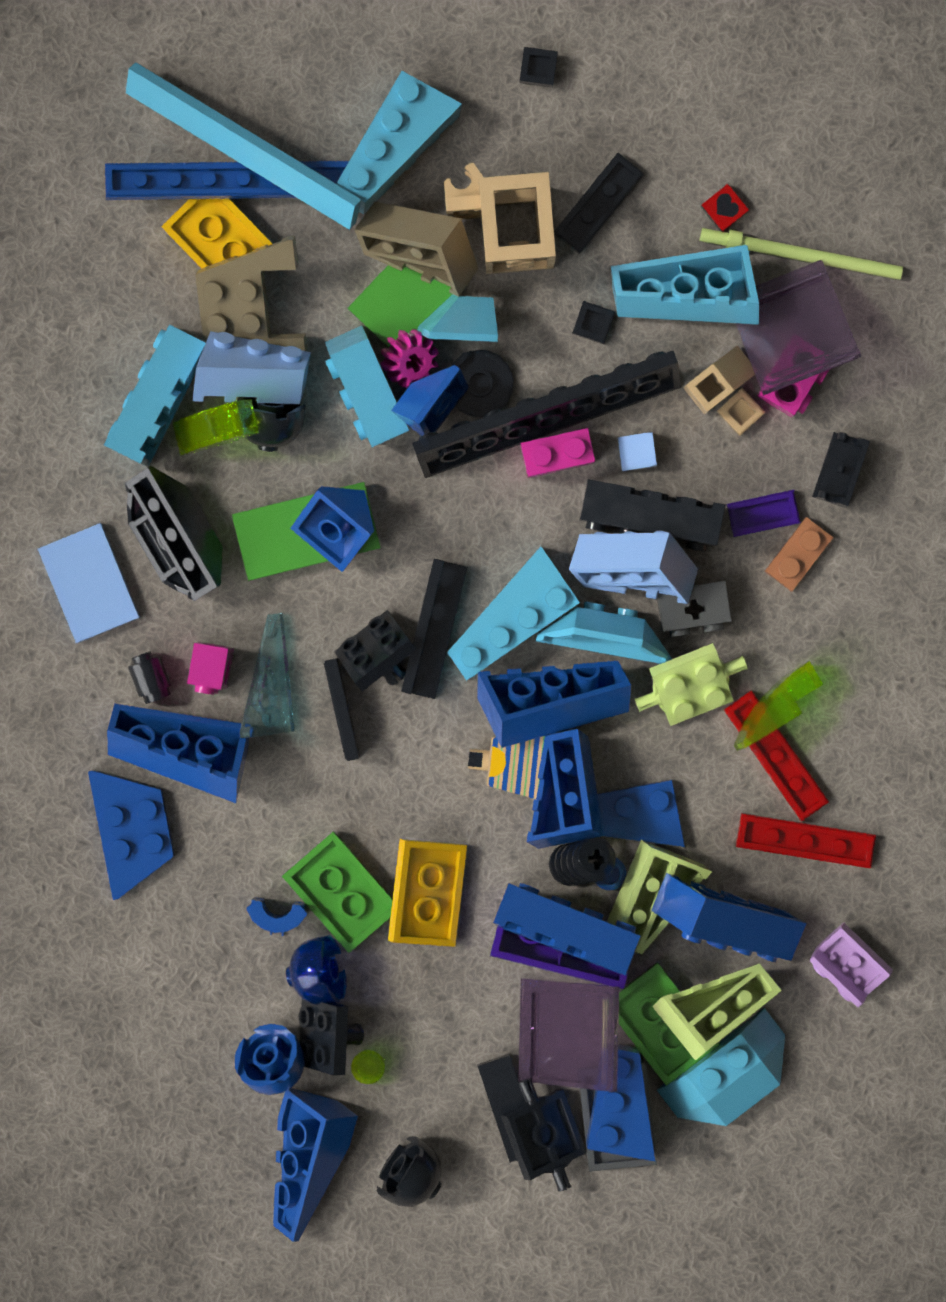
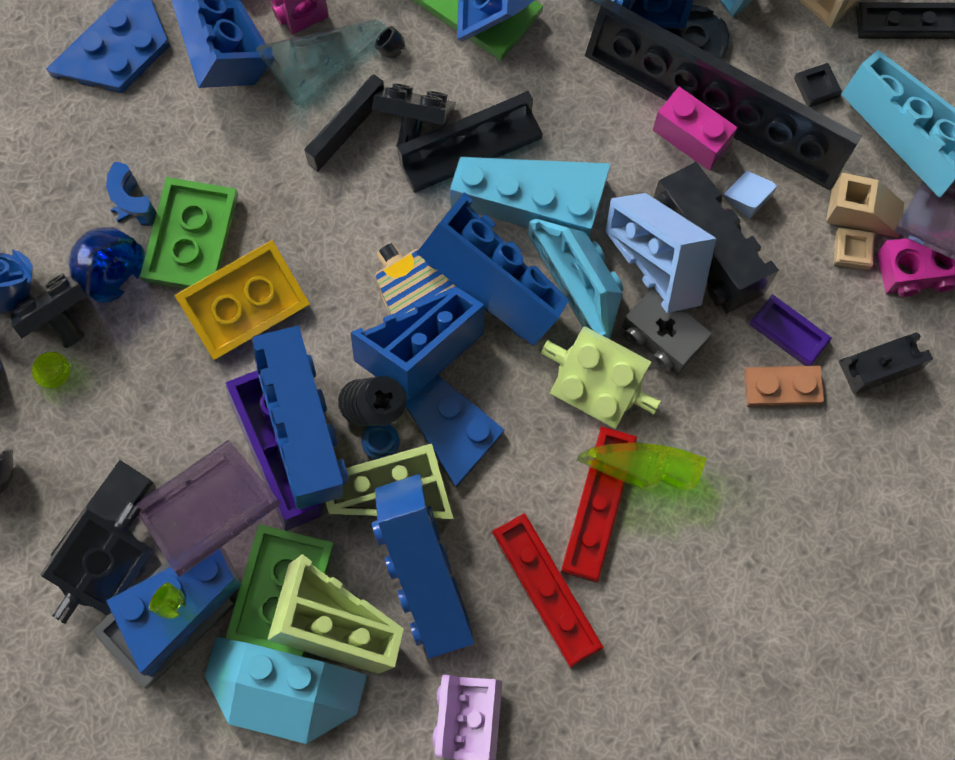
camera: 50 degrees right, 15 degrees down
none -> clear neon green hinge [149,582,186,619]
none -> black hinge [374,26,405,58]

